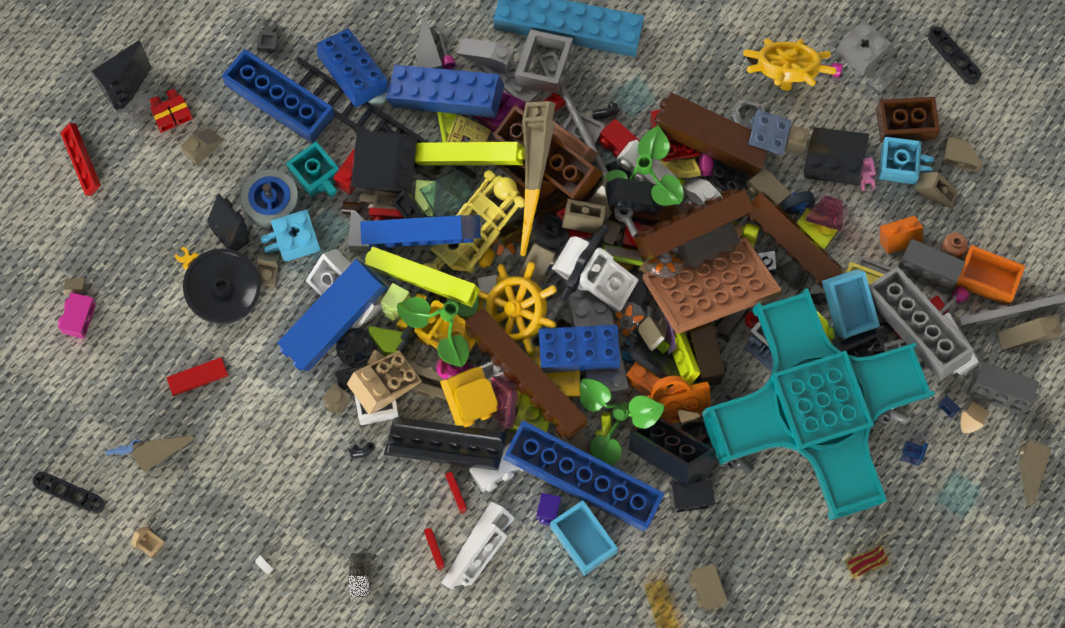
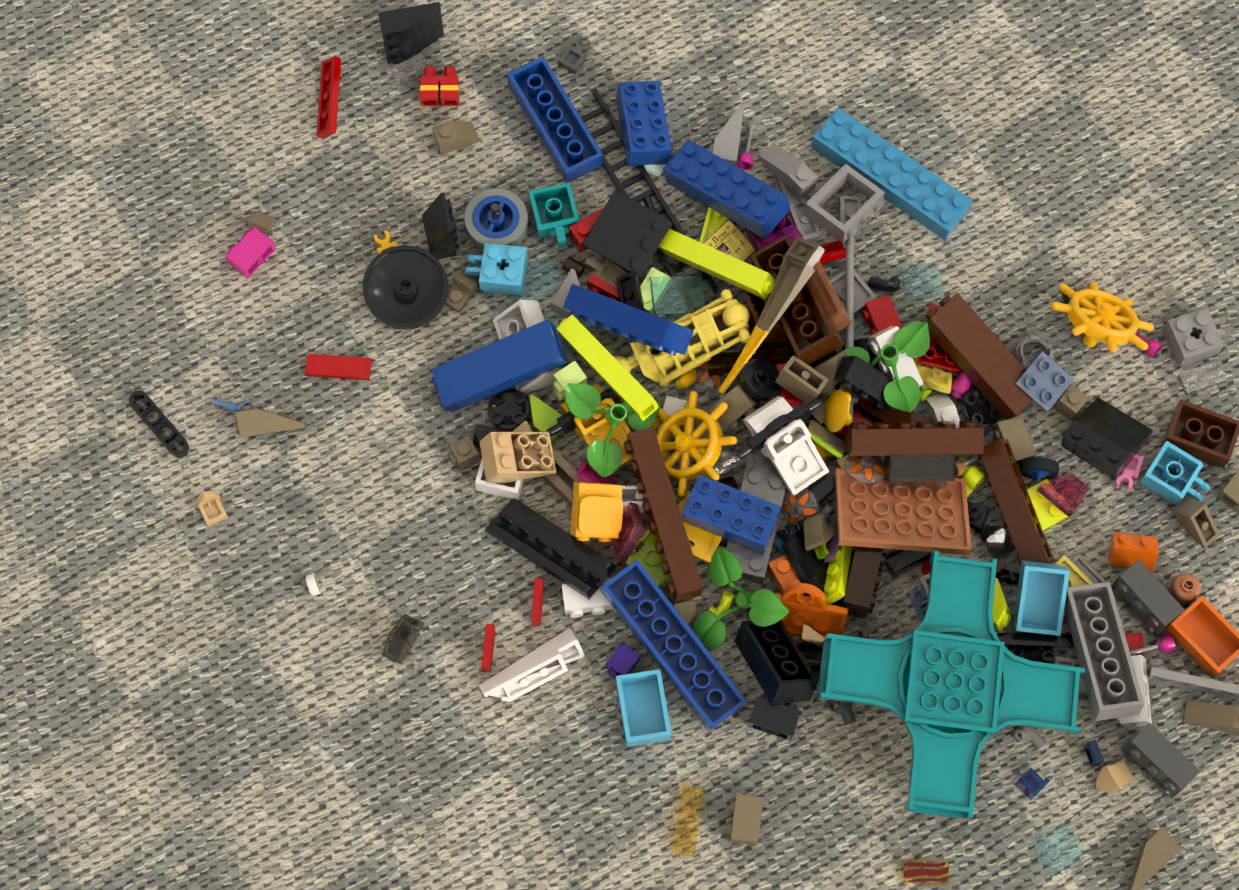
camera: 25 degrees right, 0 degrees up
black arm [348,442,375,459] -> none
none -> yellow dish [824,390,852,432]

